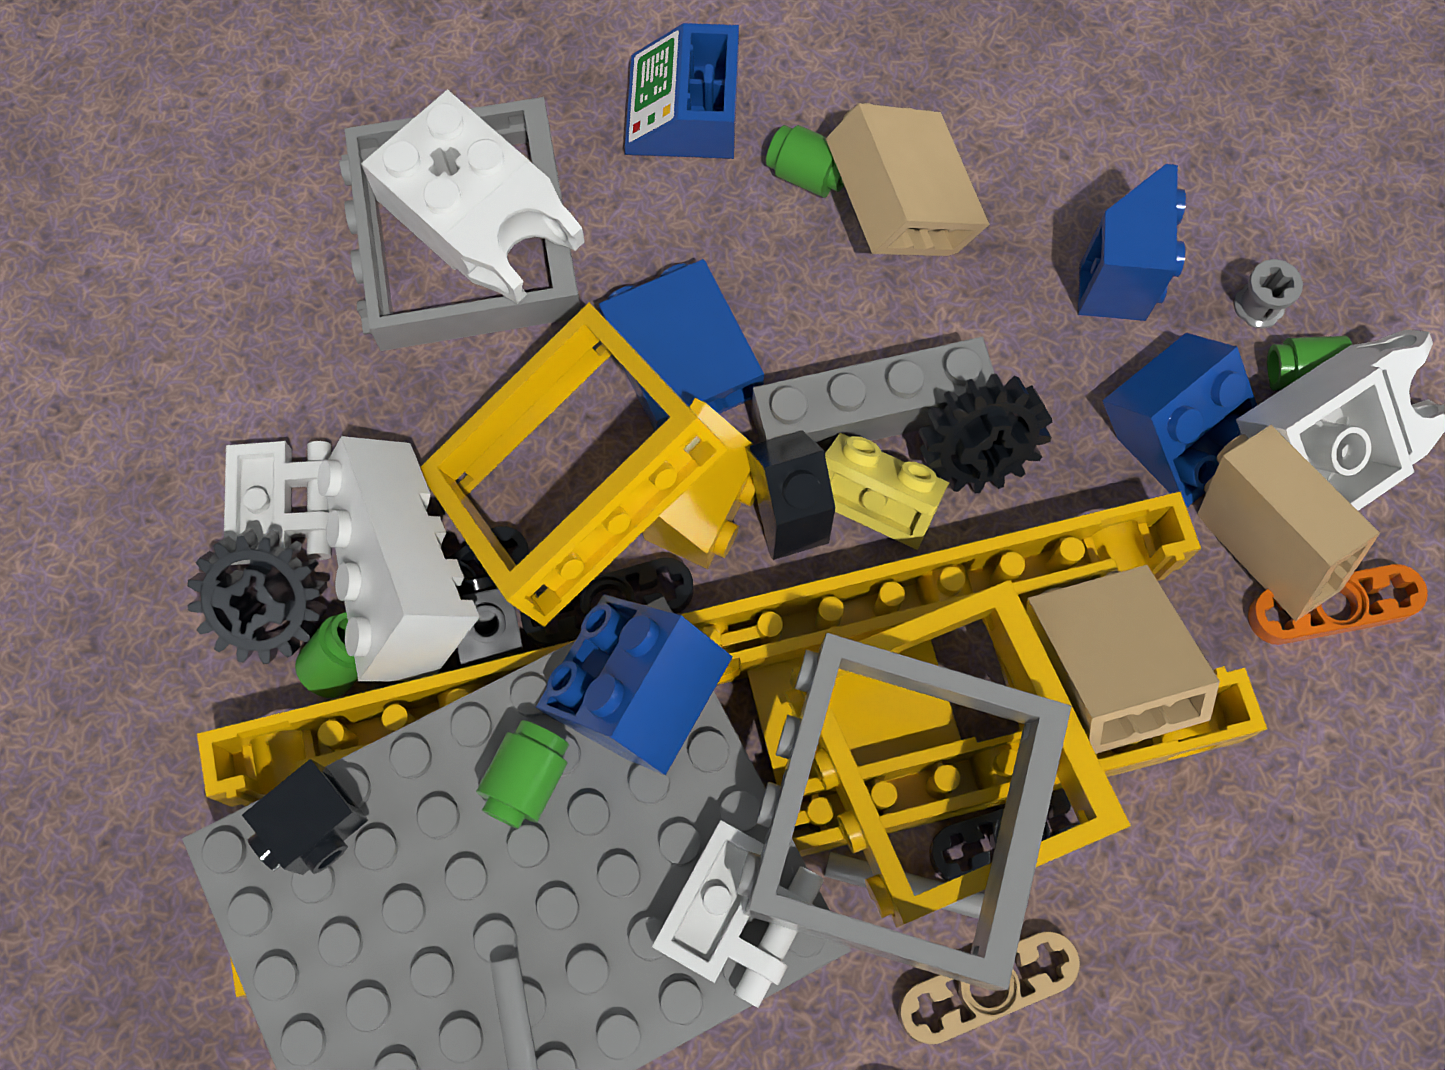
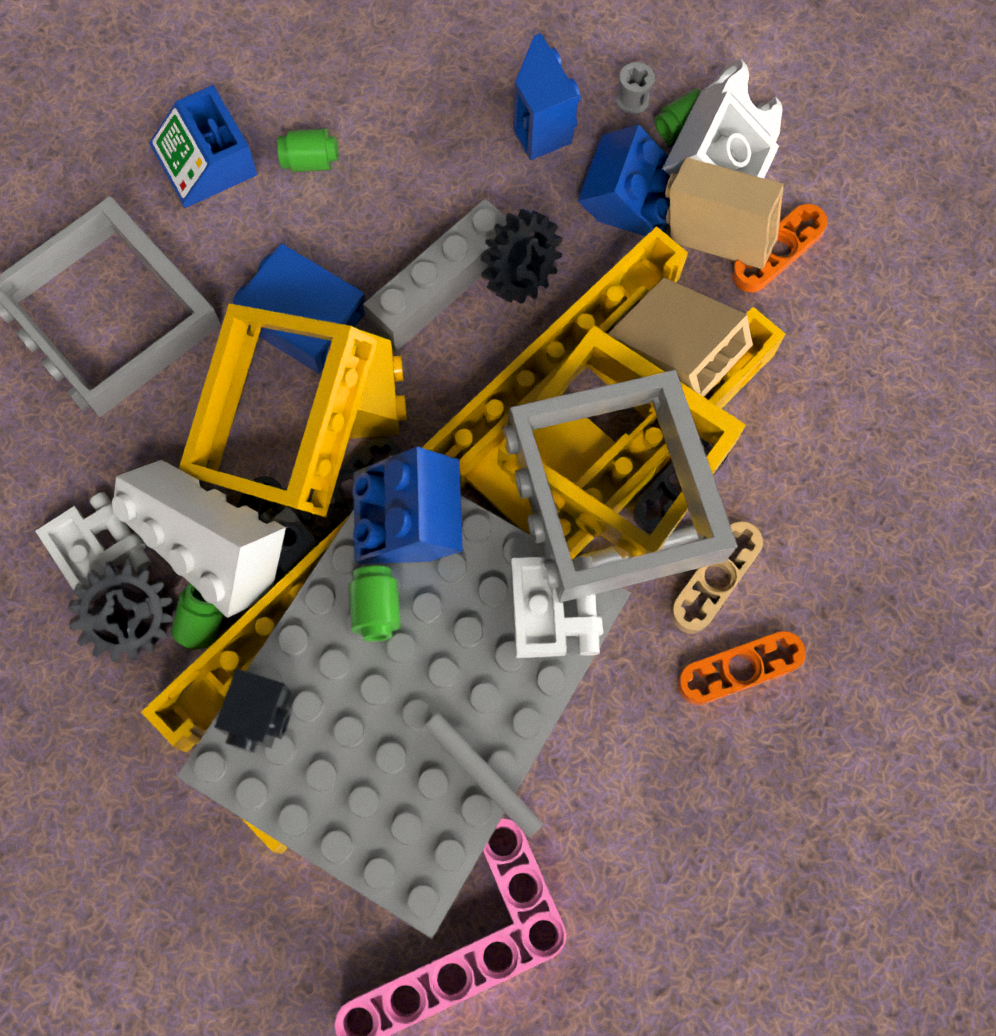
camera: 35 degrees left, 0 degrees up
white brick [361,89,585,304] -> none
black slope [745,430,836,560] -> none
light yellow bracket [825,433,949,550] -> none
tan brick [826,103,990,256] -> none

